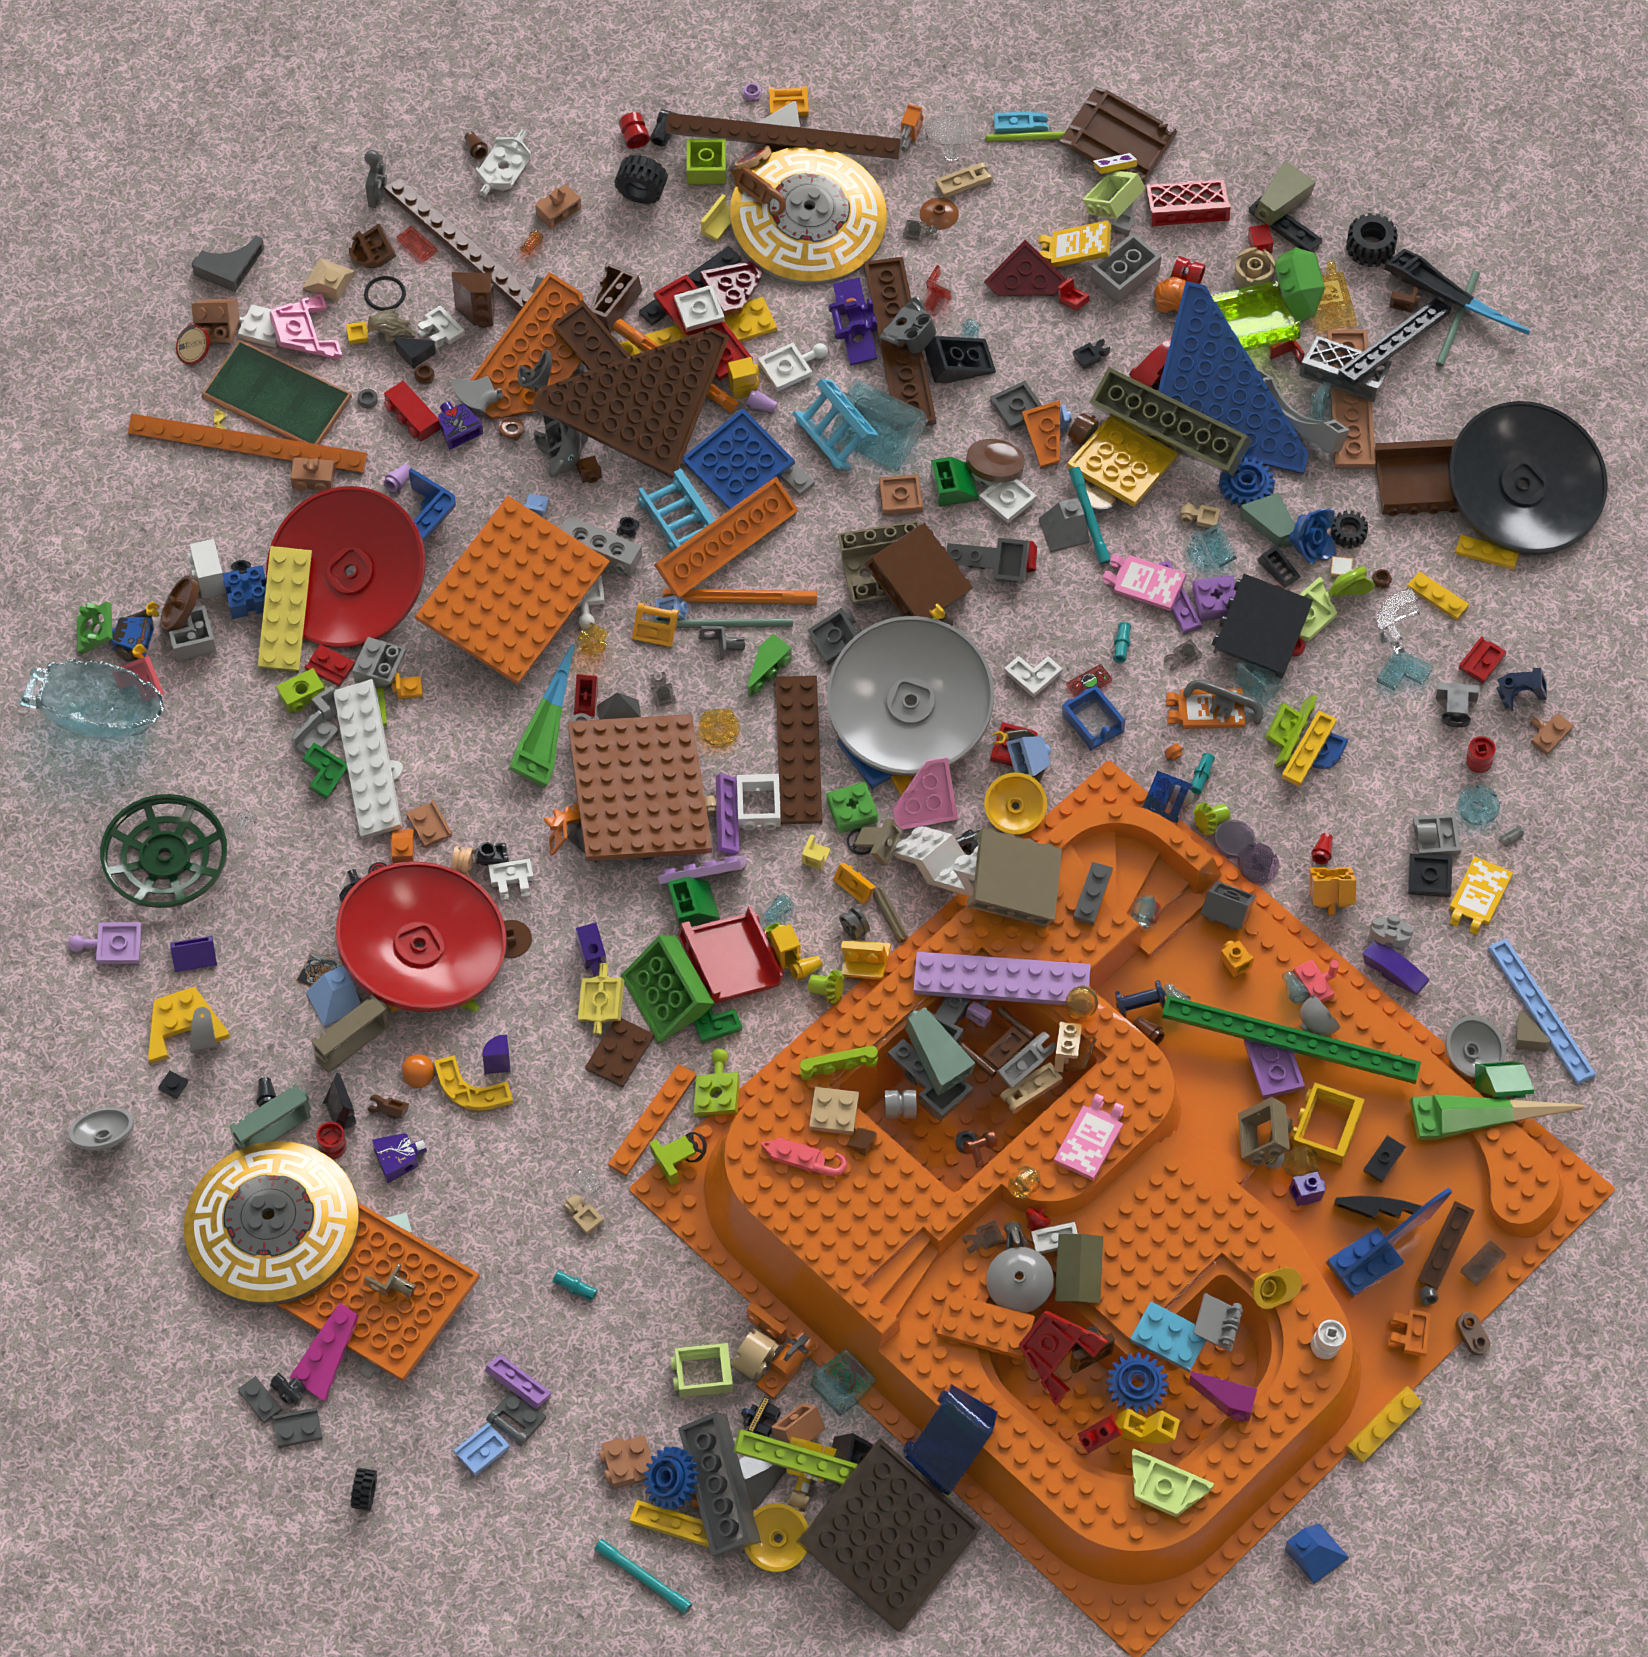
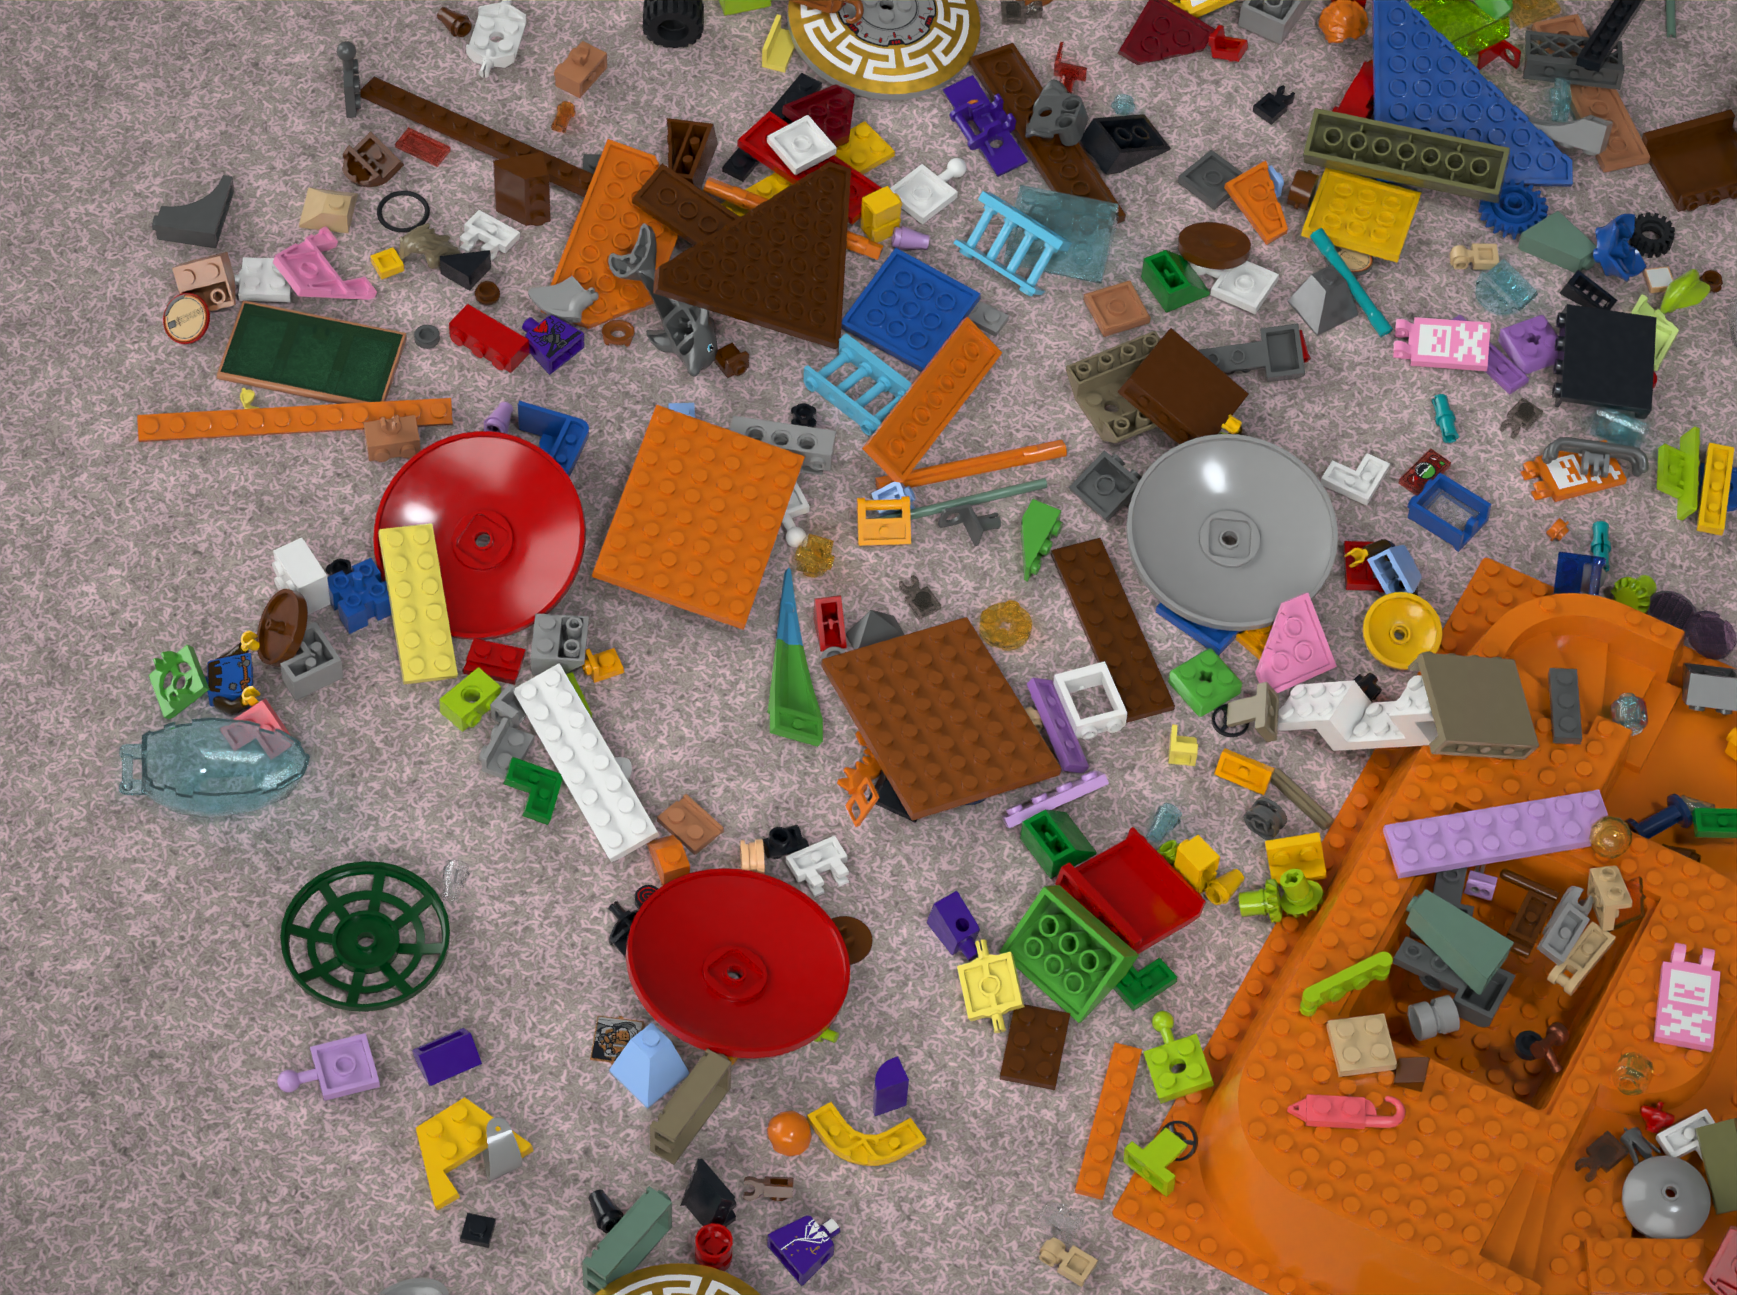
camera: 20 degrees left, 5 degrees down
none -> lime gear [1280,869,1324,918]

